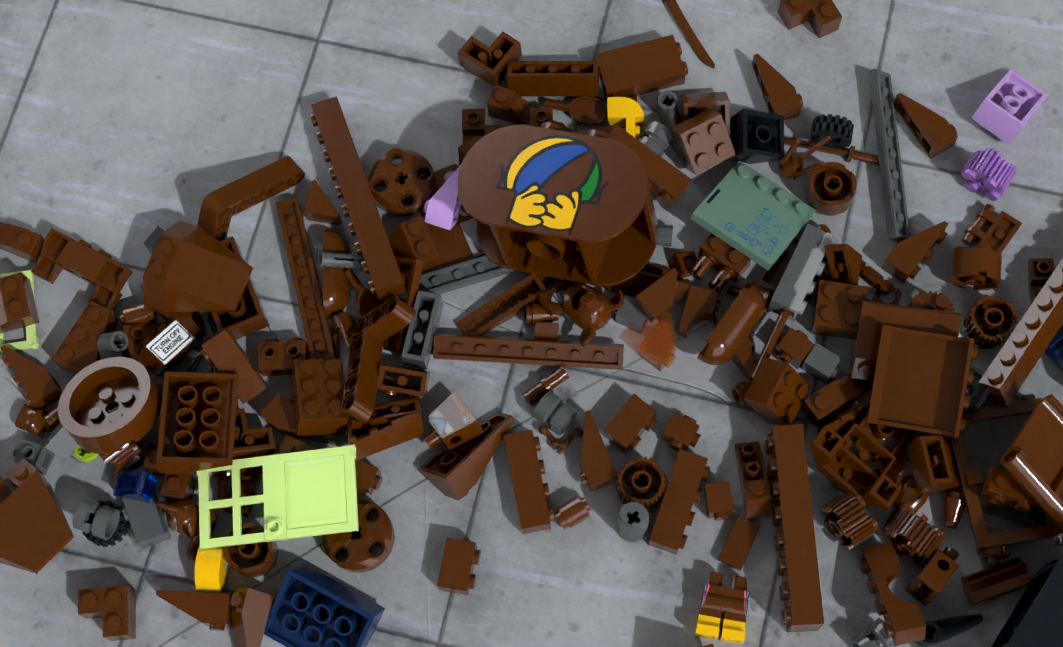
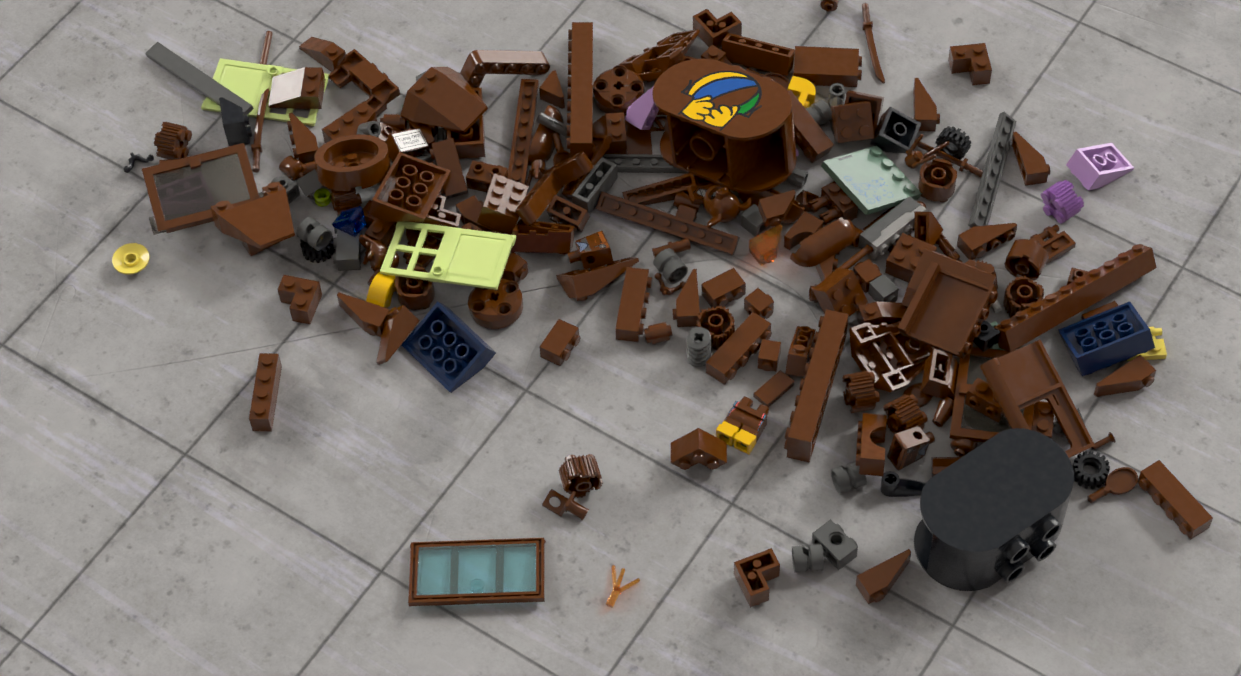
camera: 15 degrees right, 15 degrees down
none -> reddish brown wedge [619,29,700,82]

